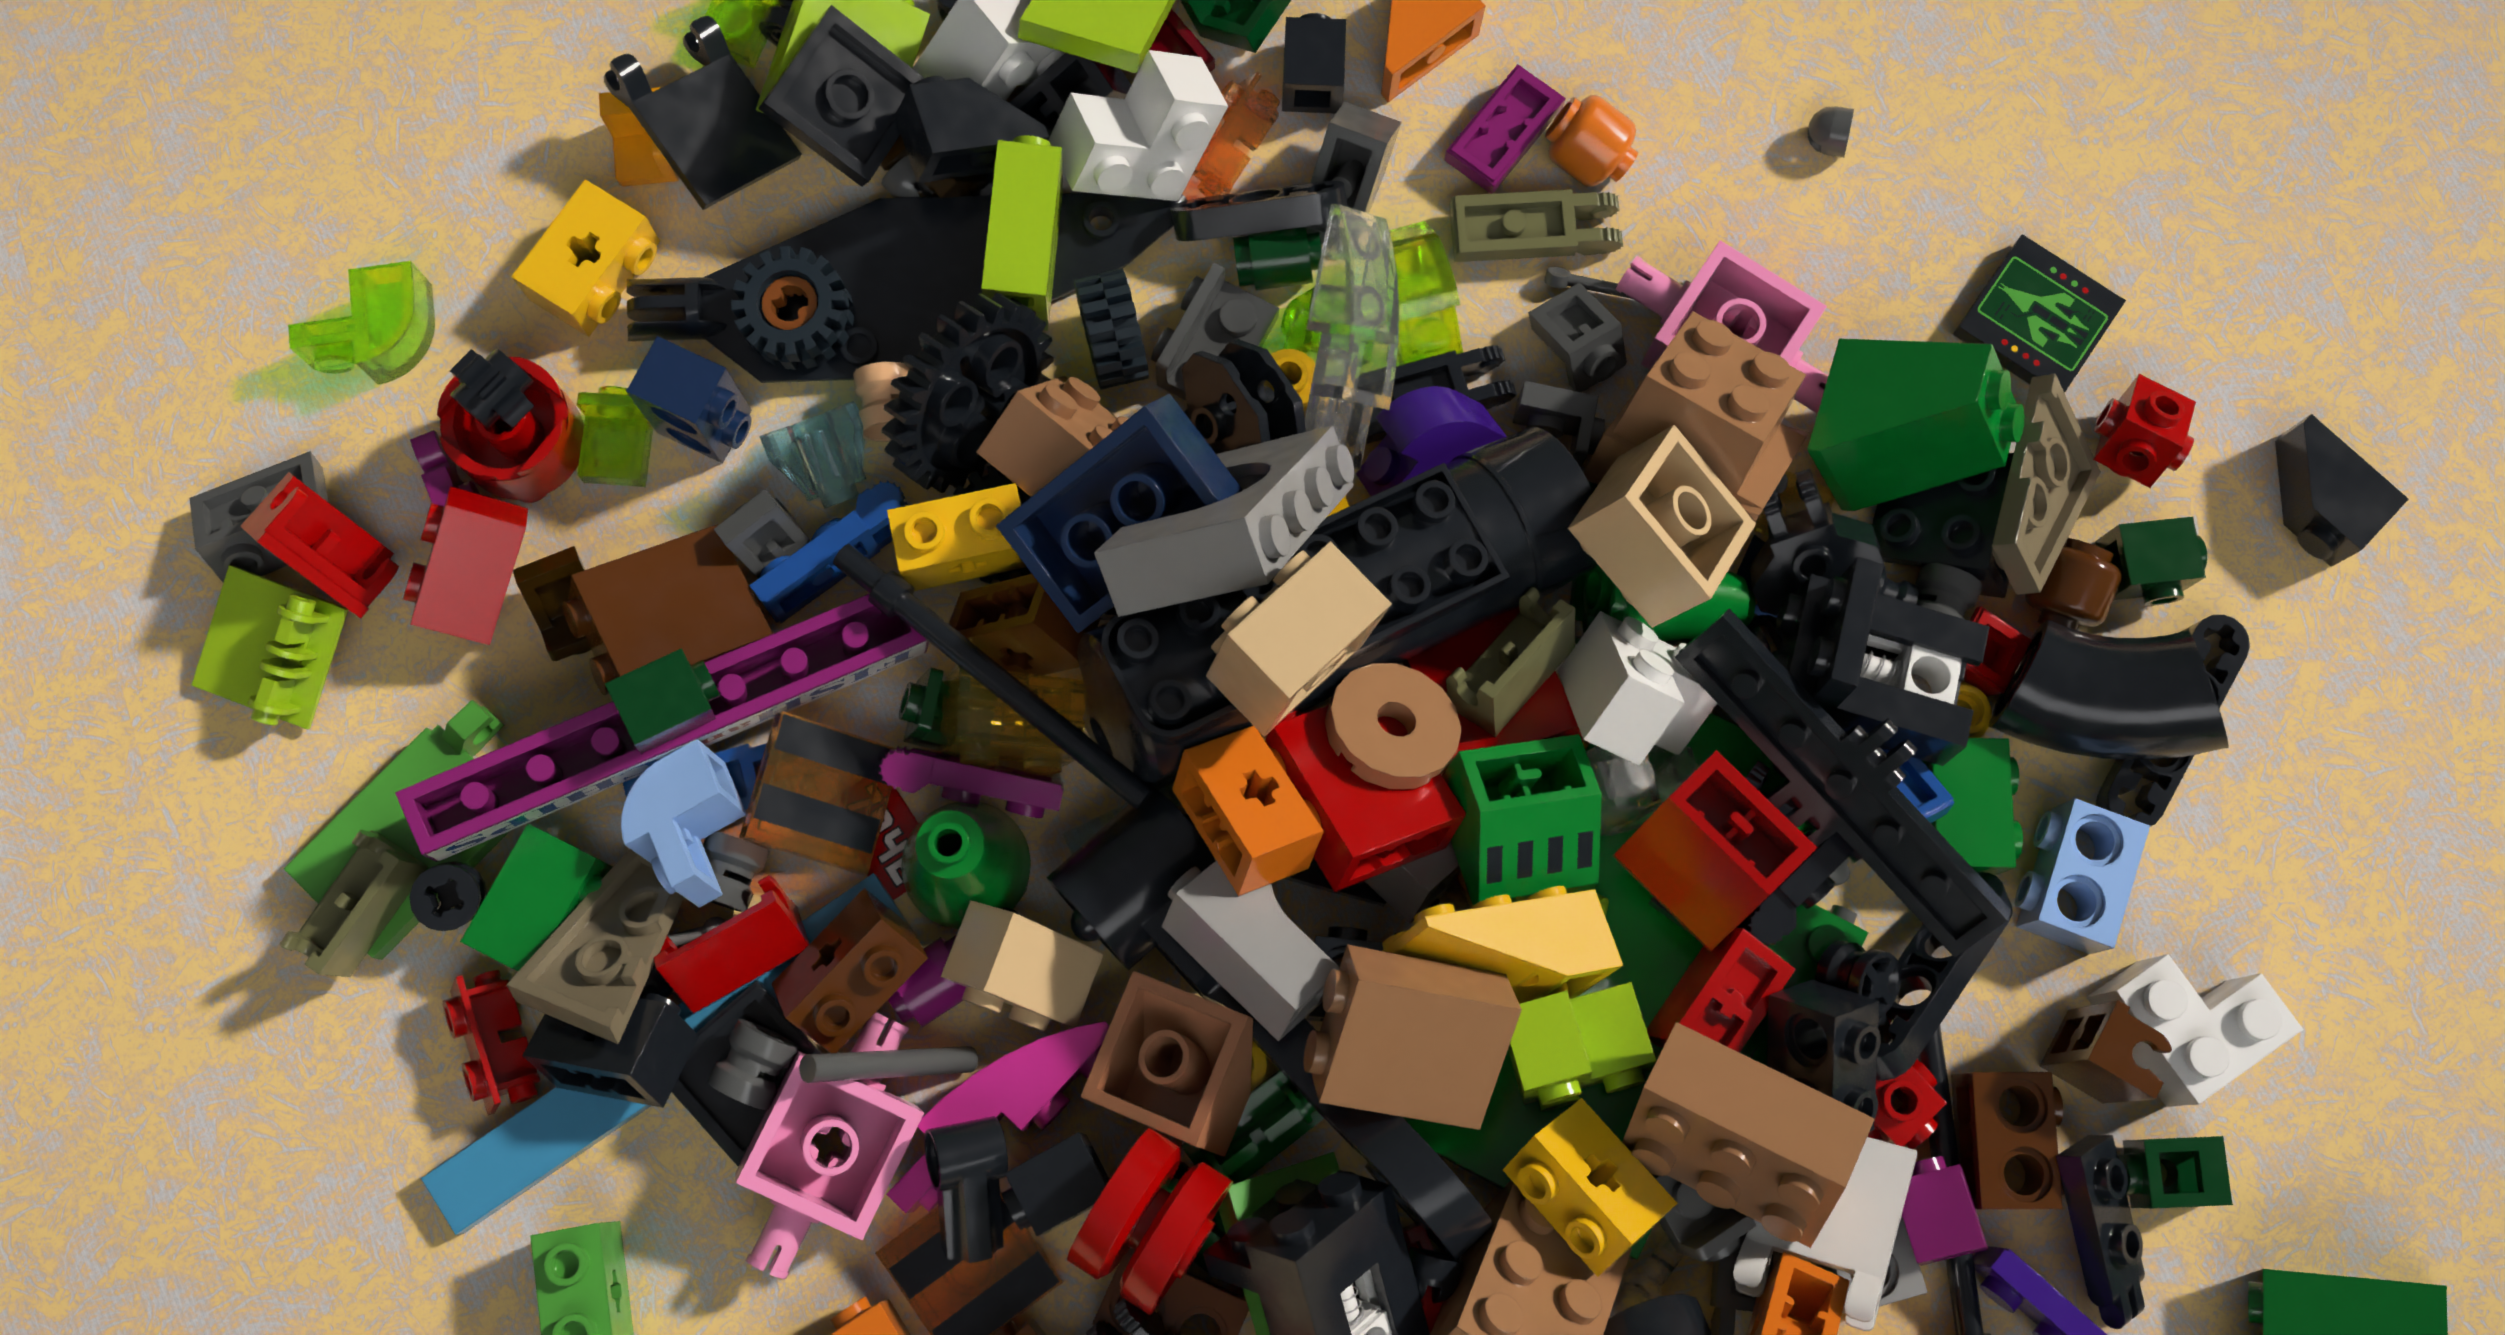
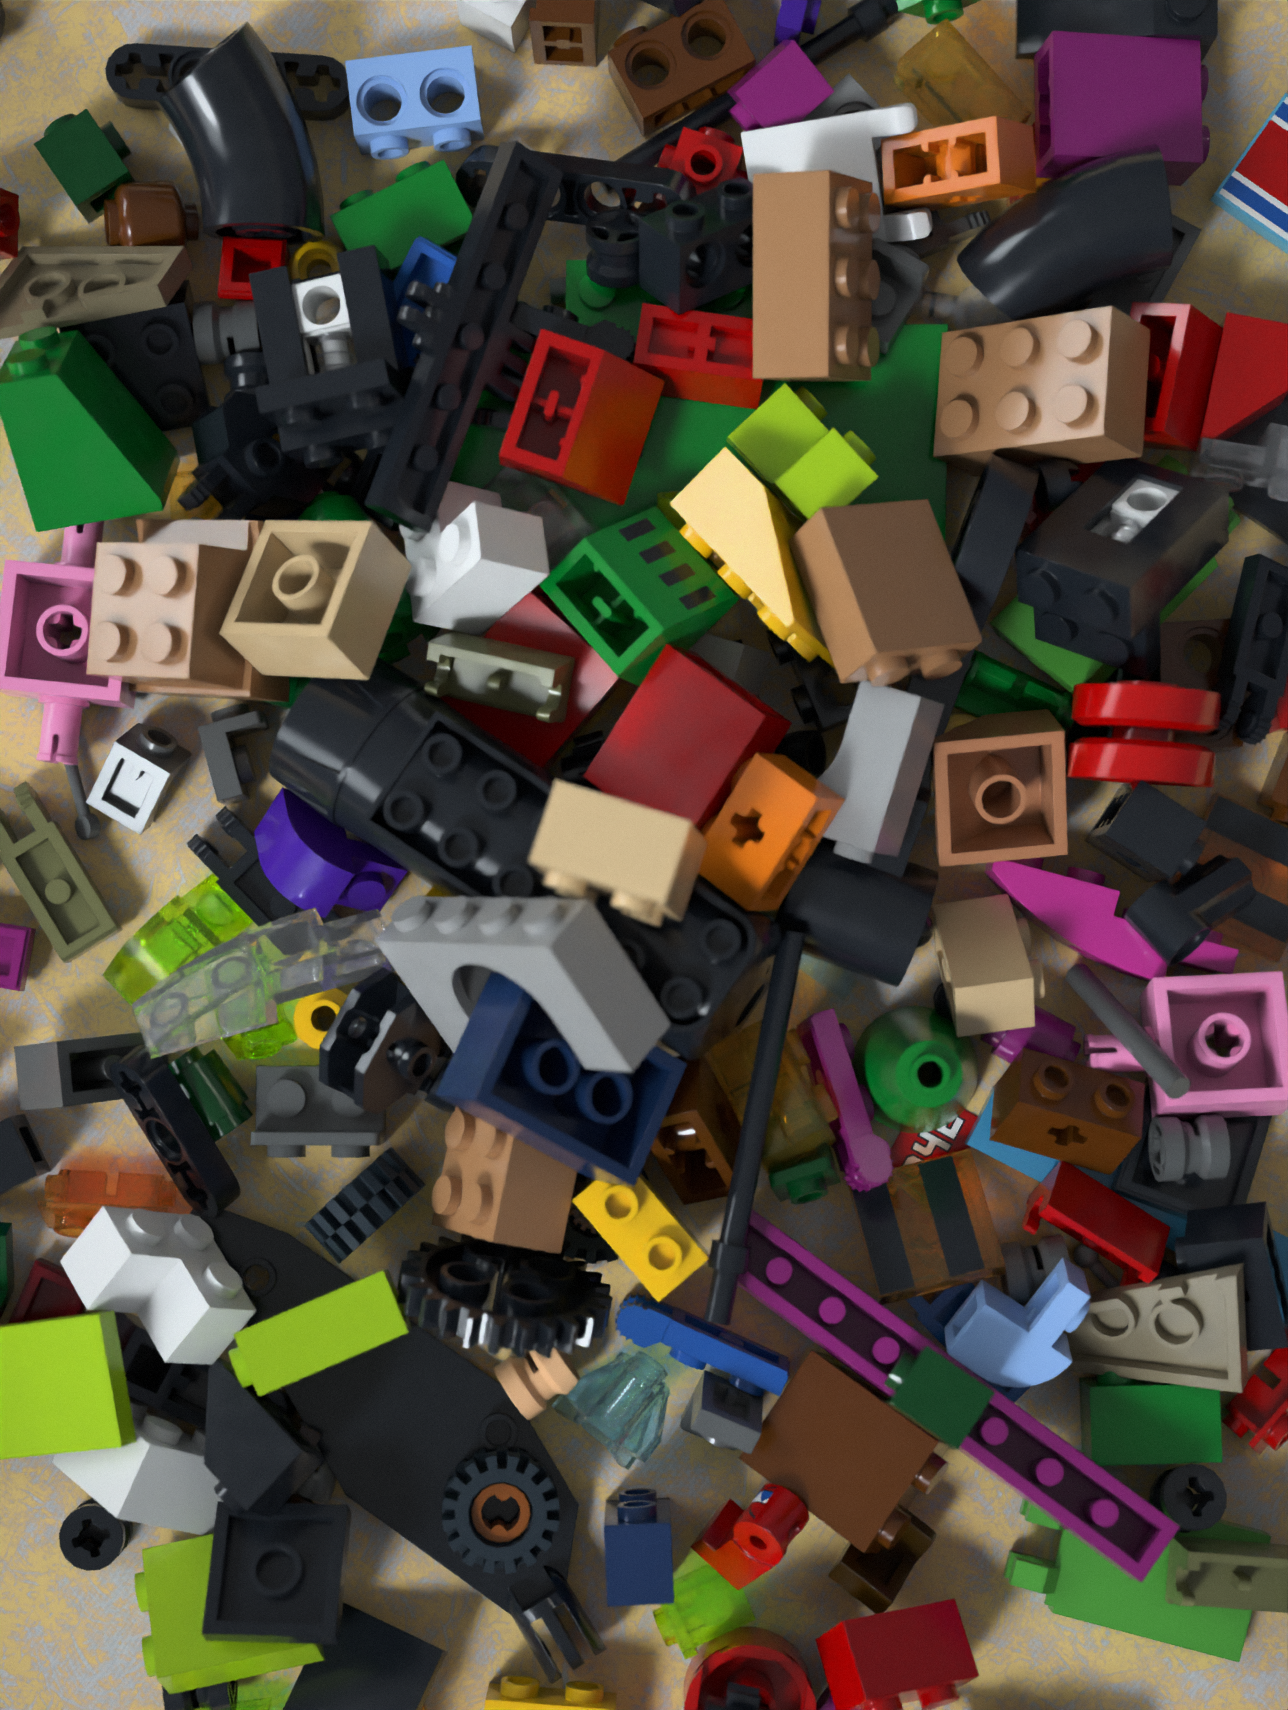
camera: 110 degrees left, 10 degrees up
medium nougat tile [1325,663,1461,789] -> none
yellow brick [1503,1098,1678,1277] -> none
none -> red leg [690,1484,809,1590]
none -> black hinge [774,730,826,779]

